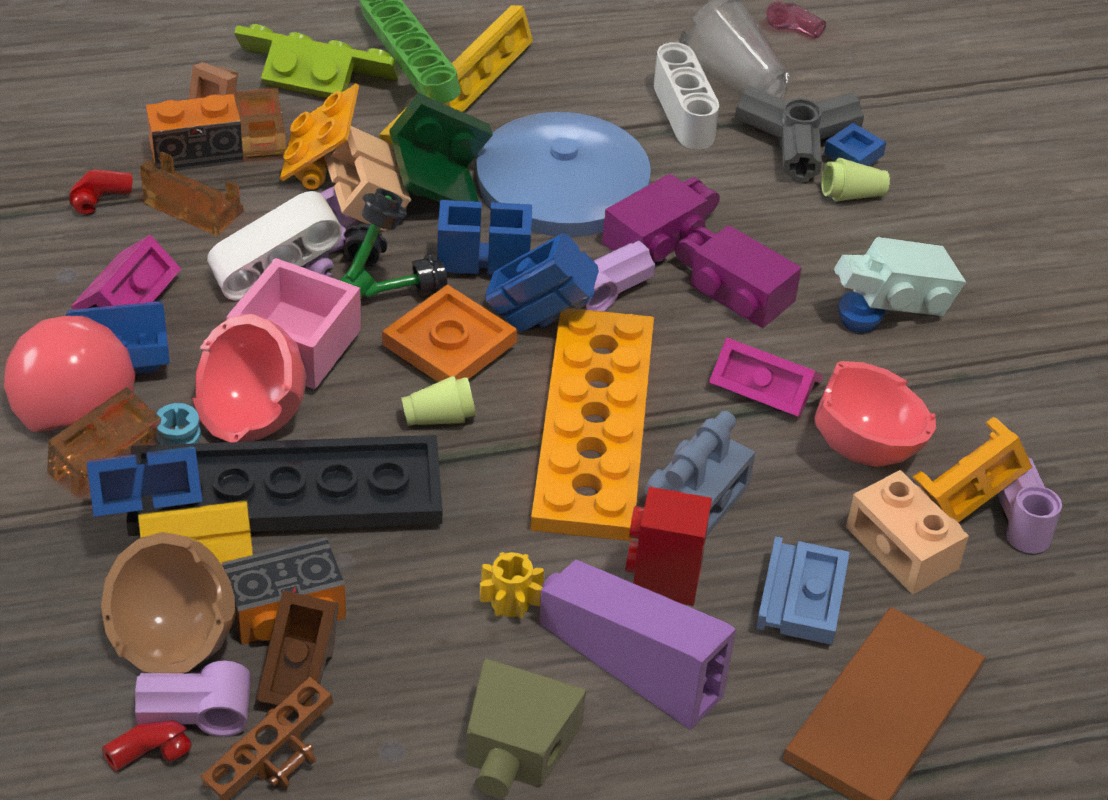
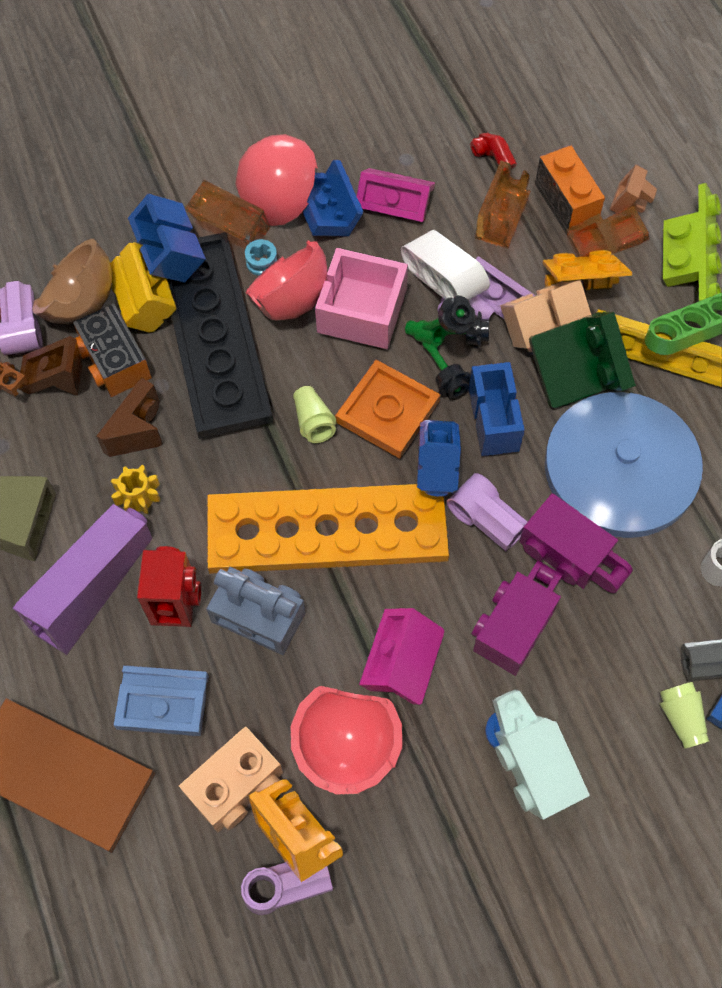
camera: 85 degrees right, 20 degrees up
none -> reddish brown slope [96,378,163,457]

